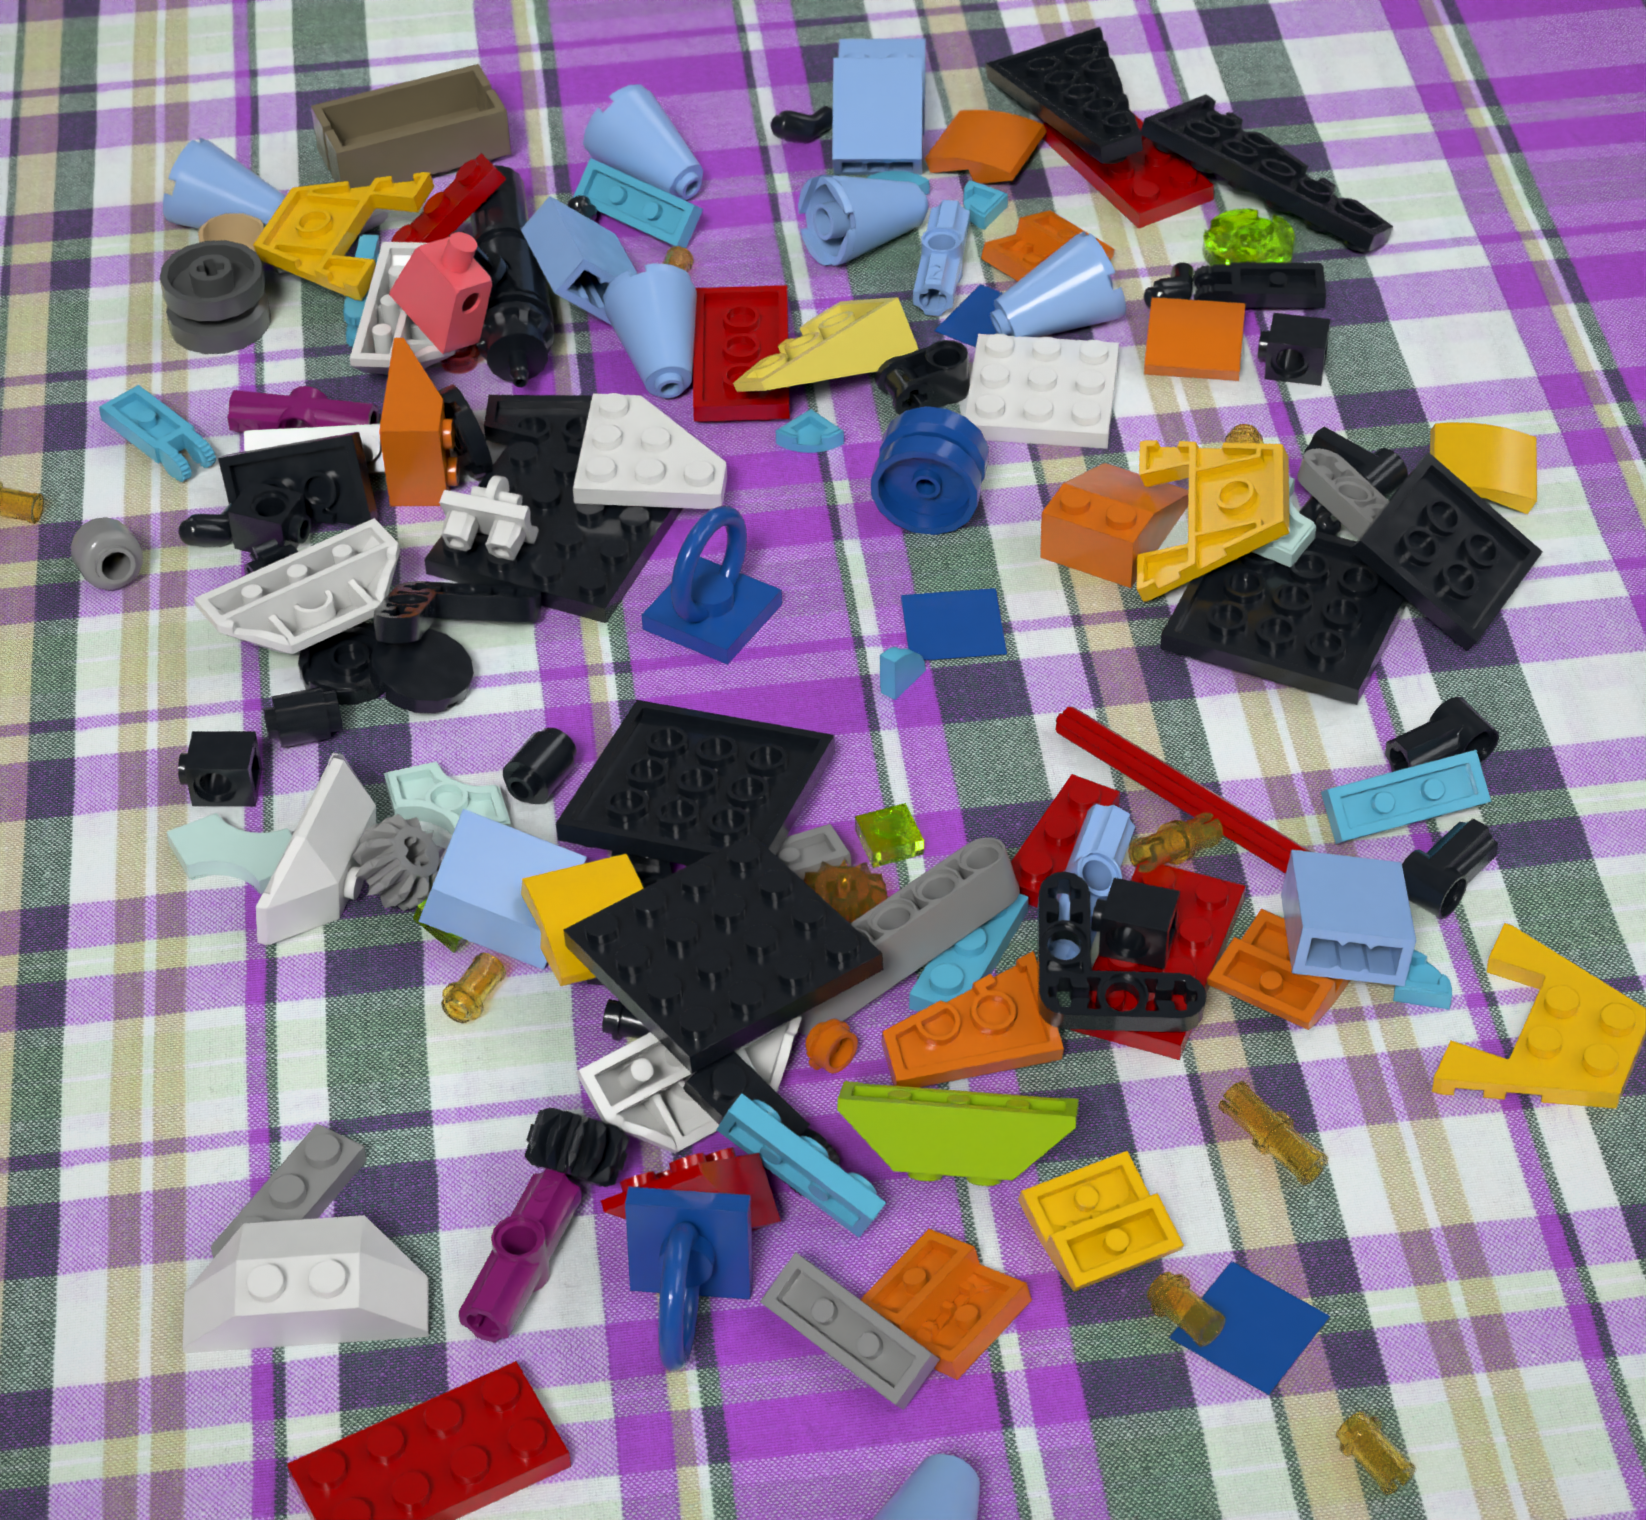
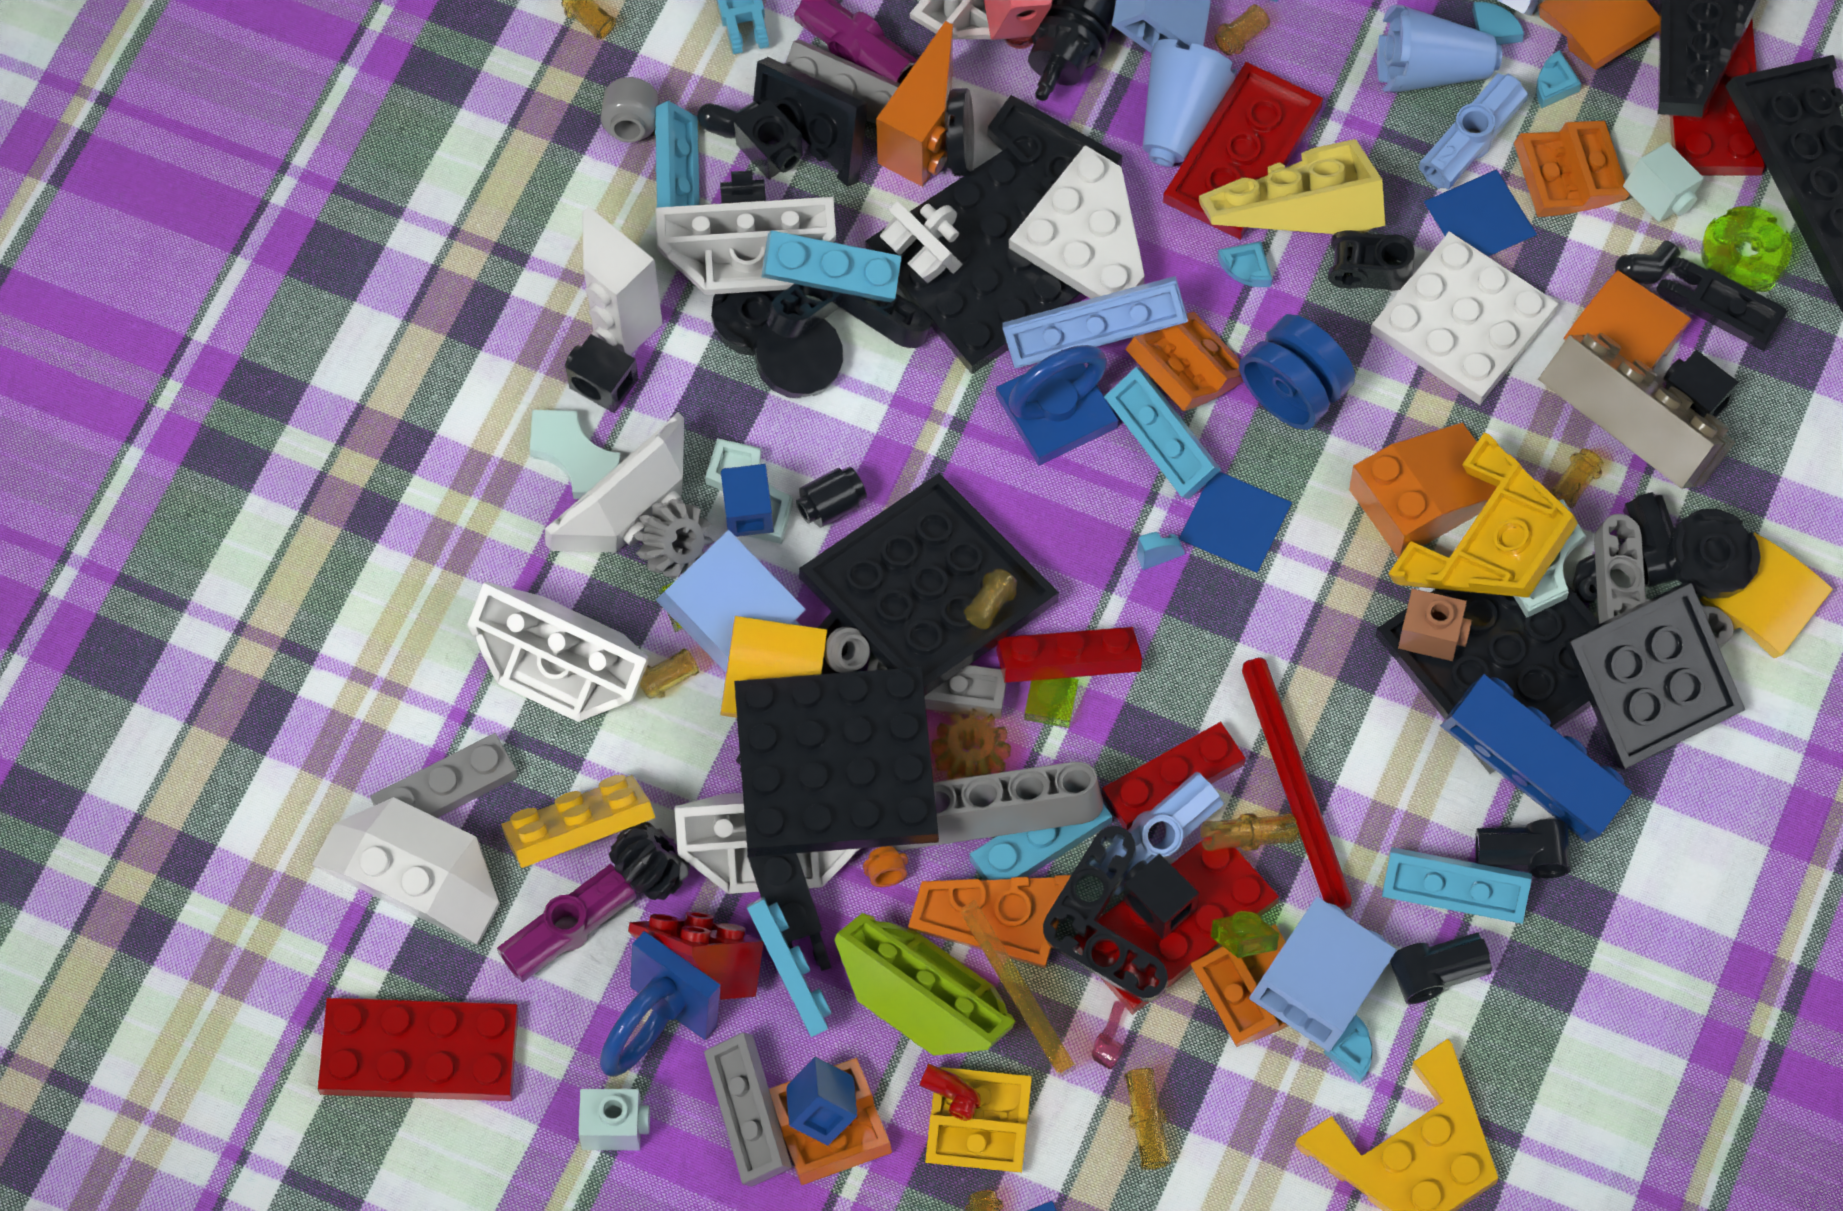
camera: 30 degrees right, 20 degrees up
black brick [263,687,343,748] -> none
light blue cone [990,231,1126,337] -> none
none -> white wedge [467,582,650,722]
none -> yellow plate [501,775,655,868]
none -> light aqua brick [579,1089,650,1150]
none -> white slope [582,206,663,355]
none -> medium azure plate [655,101,700,208]
none -> blue panel [721,464,774,537]
none -> medium azure plate [761,230,901,302]
none -> blue panel [786,1057,857,1146]
none -> light grey plate [824,627,870,673]
none -> red arm [919,1063,981,1121]
none -> clear yellow tile [960,900,1076,1077]
none -> clear yellow pin [964,569,1017,629]
none -> red plate [996,627,1142,683]
none -> light blue tile [1002,276,1188,369]
none -> clear pink hand [1092,1001,1125,1069]
none -> medium azure plate [1104,367,1221,499]
none -> orange slope [1125,311,1243,411]
none -> clear neon green plate [1211,911,1279,958]
none -> nougat brick [1398,589,1472,661]
none -> blue brick [1440,674,1632,843]
none -> dark tan piece [1538,333,1736,489]
none -> light aqua brick [1623,142,1704,222]
none -> black tile [1667,509,1761,599]

